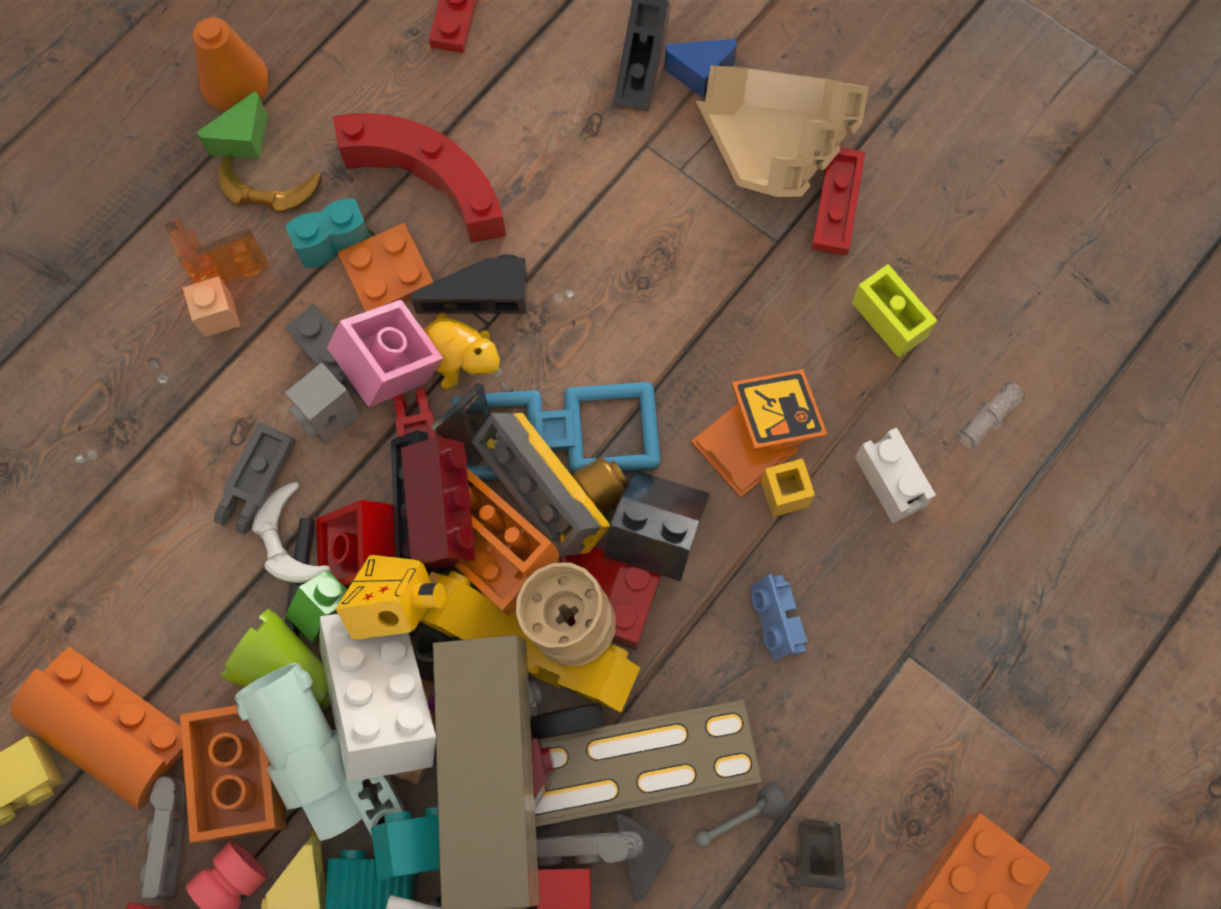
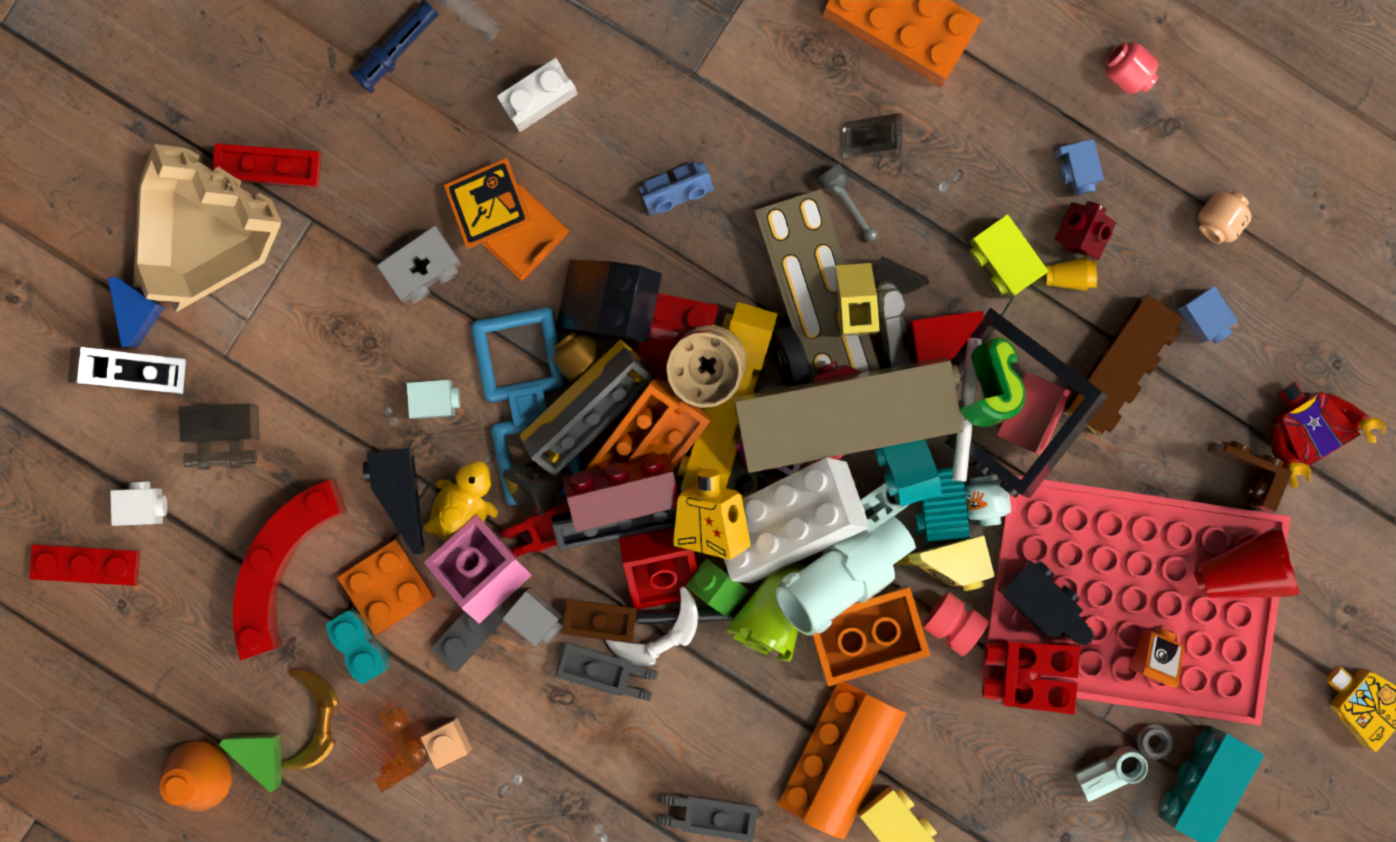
camera: 100 degrees left, 15 degrees up
light grey hinge [140,776,188,899] -> none
yellow brick [761,458,815,517] -> none
neon yellow brick [851,264,937,358] -> none
none -> white brick [110,482,168,526]
none -> clear smoke brick [179,403,260,470]
none -> dark blue pin [348,0,439,94]
none -> light grey brick [377,226,462,304]
none -> light aqua brick [407,380,461,419]
none -> reddish brown plate [562,598,638,644]
none -> dark grey hinge [656,793,758,842]
none -> light yellow slope [835,263,879,337]

